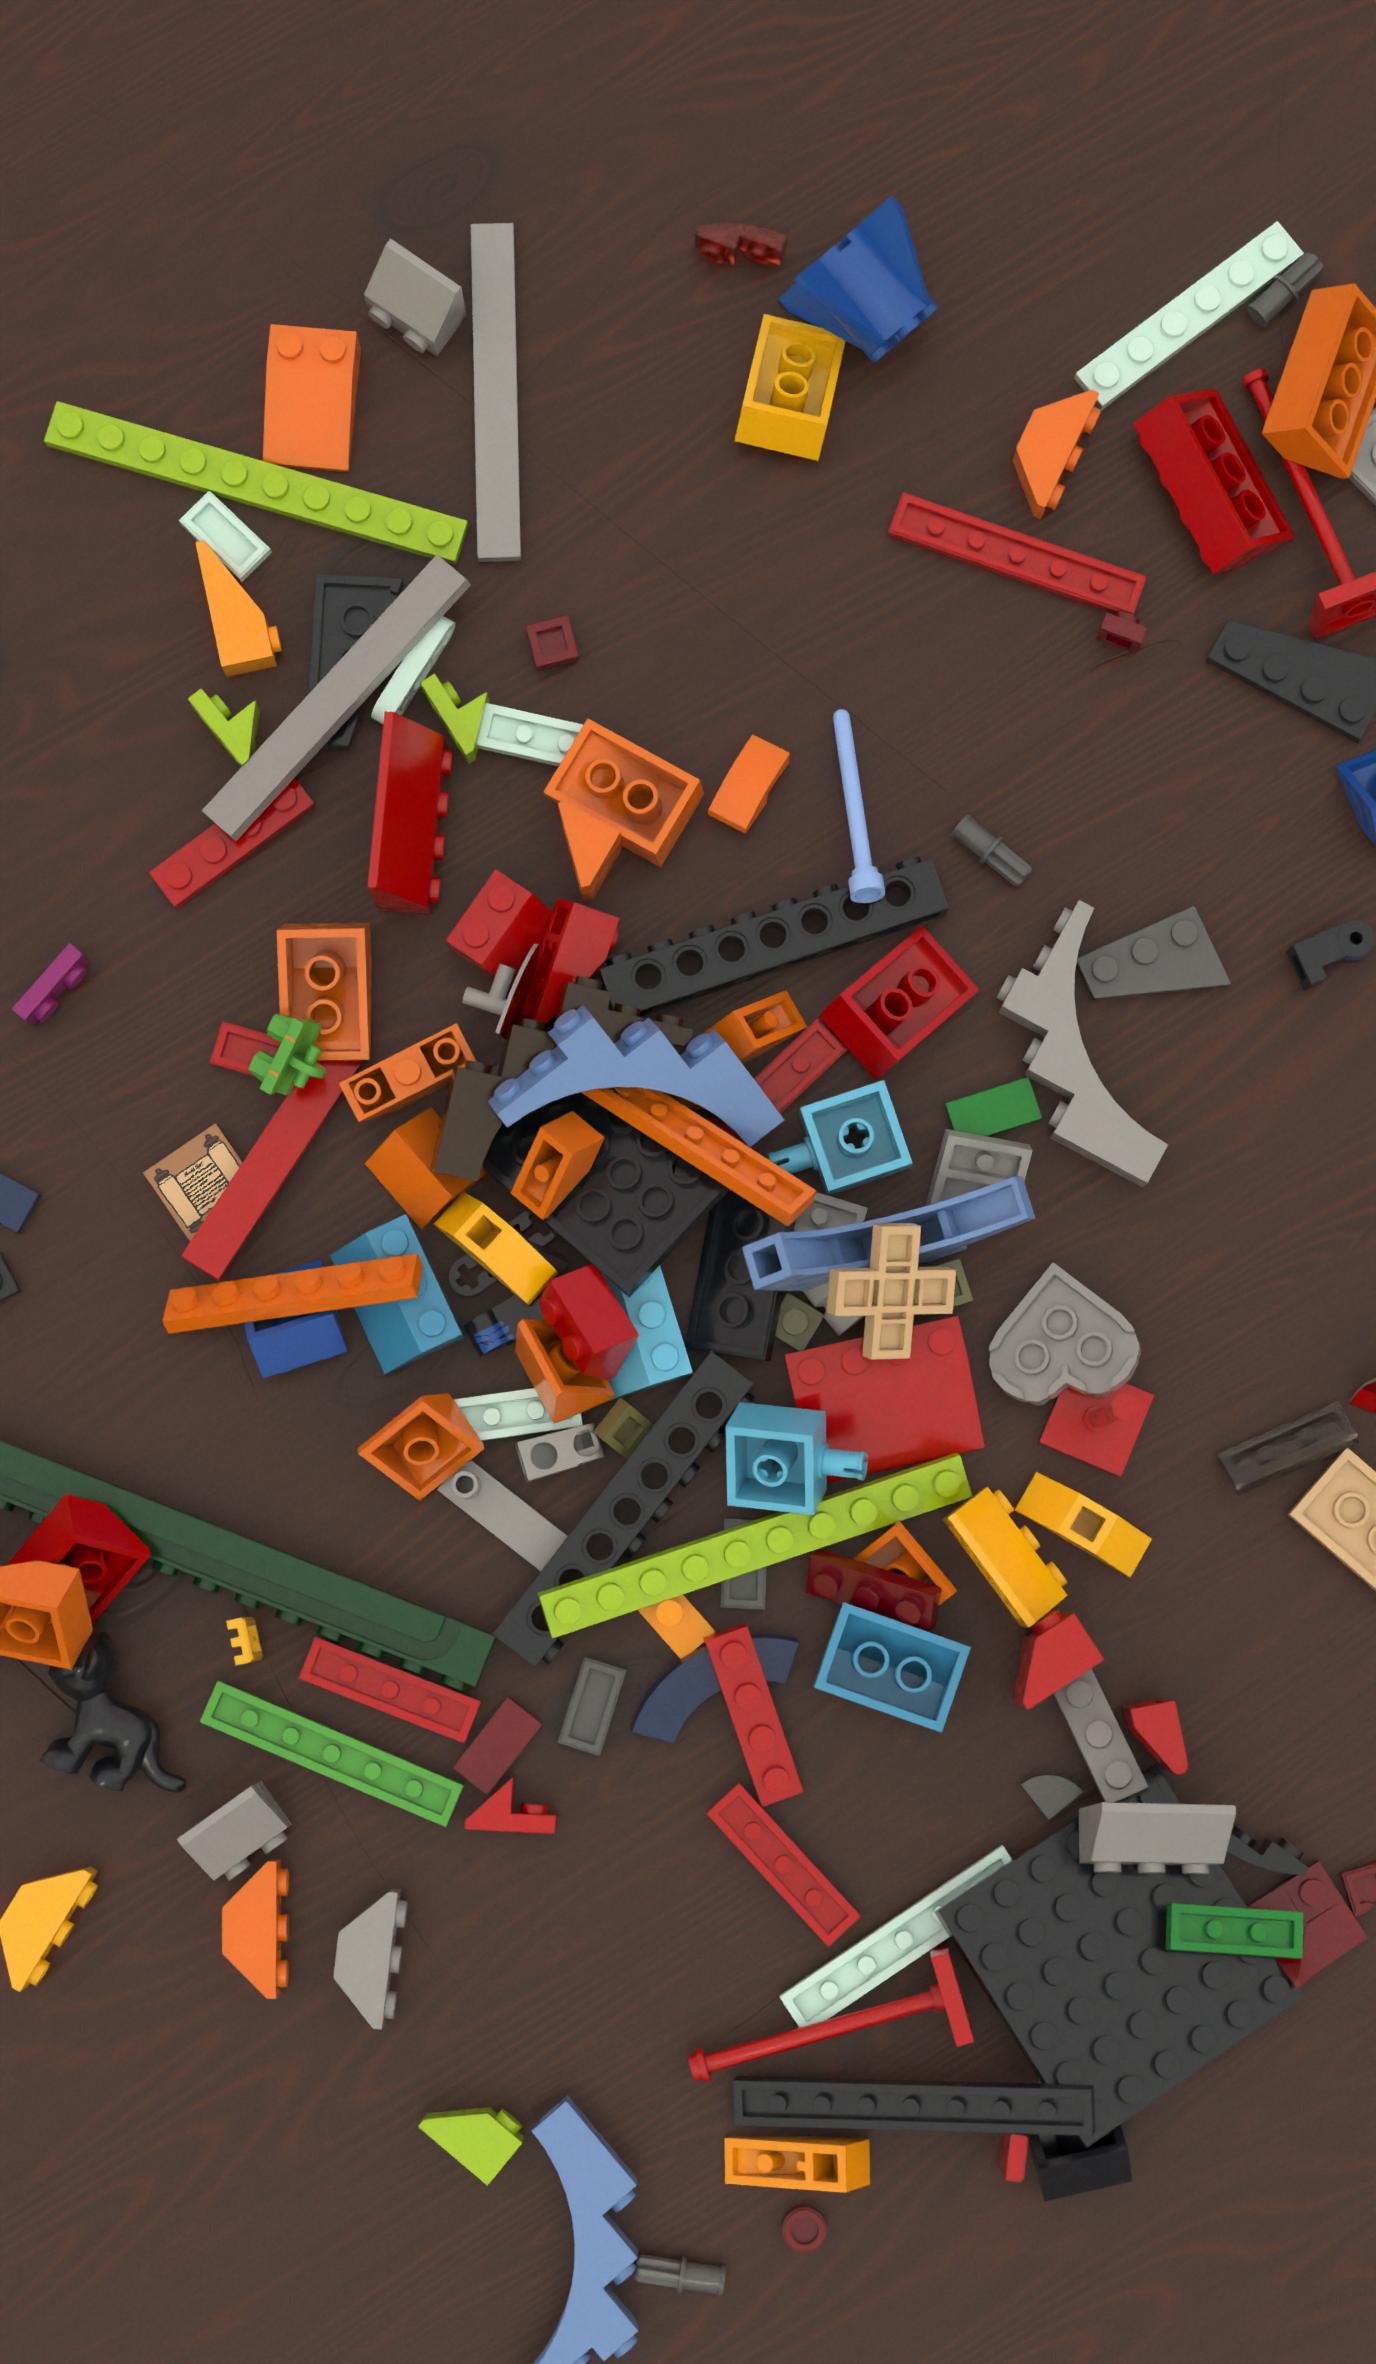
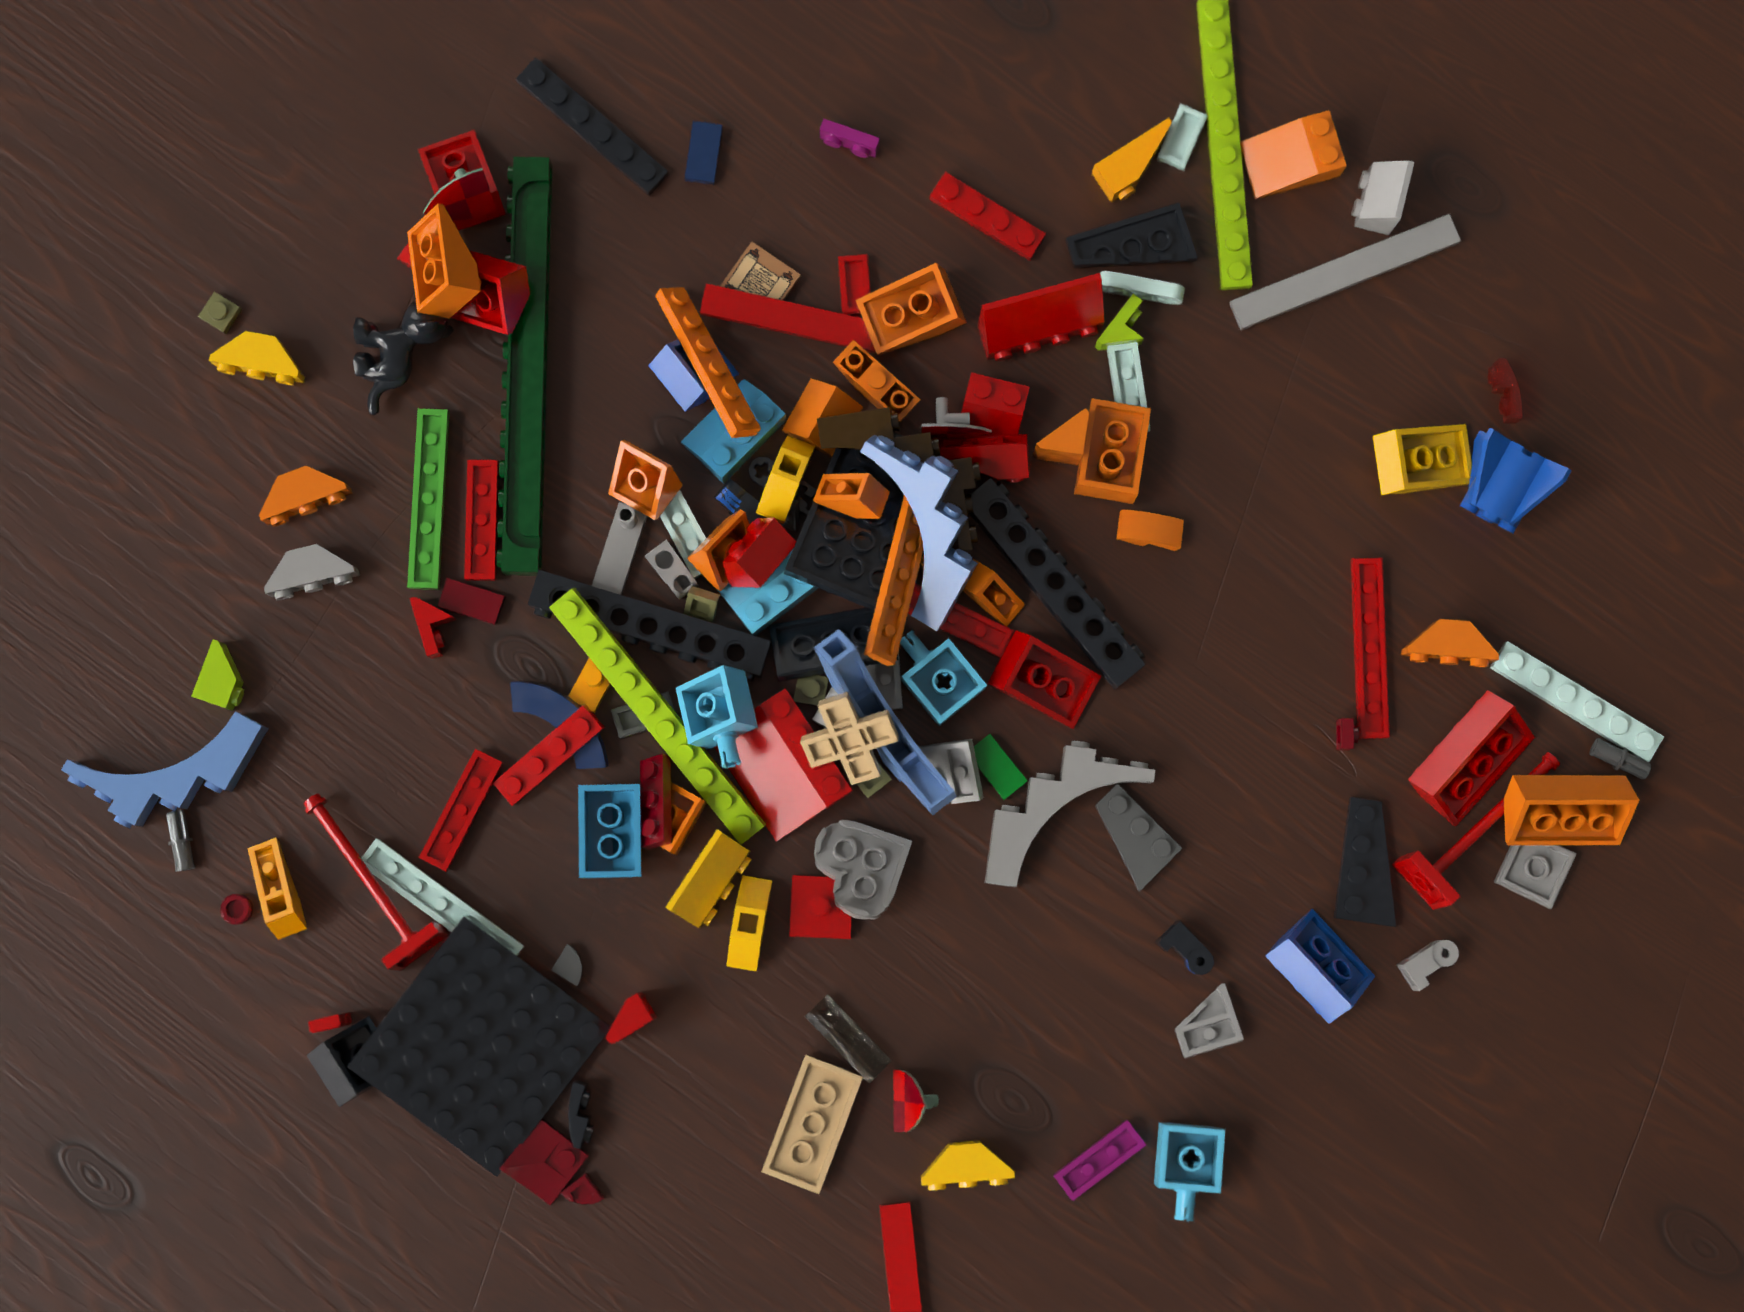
camera: 65 degrees right, 0 degrees up
light grey slope [177,1781,292,1881] -> none
lime slope [188,688,260,767] -> none
light grey tile [202,555,471,841] -> none
yellow tile [226,1616,263,1665] -> none
bright green hips [248,1014,327,1096] -> none
dark red plate [526,615,579,671] -> none
dark grey tile [557,1657,627,1756] -> none
black plate [733,2076,1096,2136] -> none
light blue piece [833,709,885,903] -> none
dark grey axle [951,813,1032,886] -> none
red slope [1011,1610,1104,1710] -> none
light grey plate [1053,1669,1149,1803] -> none
light grey slope [1079,1802,1236,1874] -> none
green plate [1166,1903,1303,1959] -> none

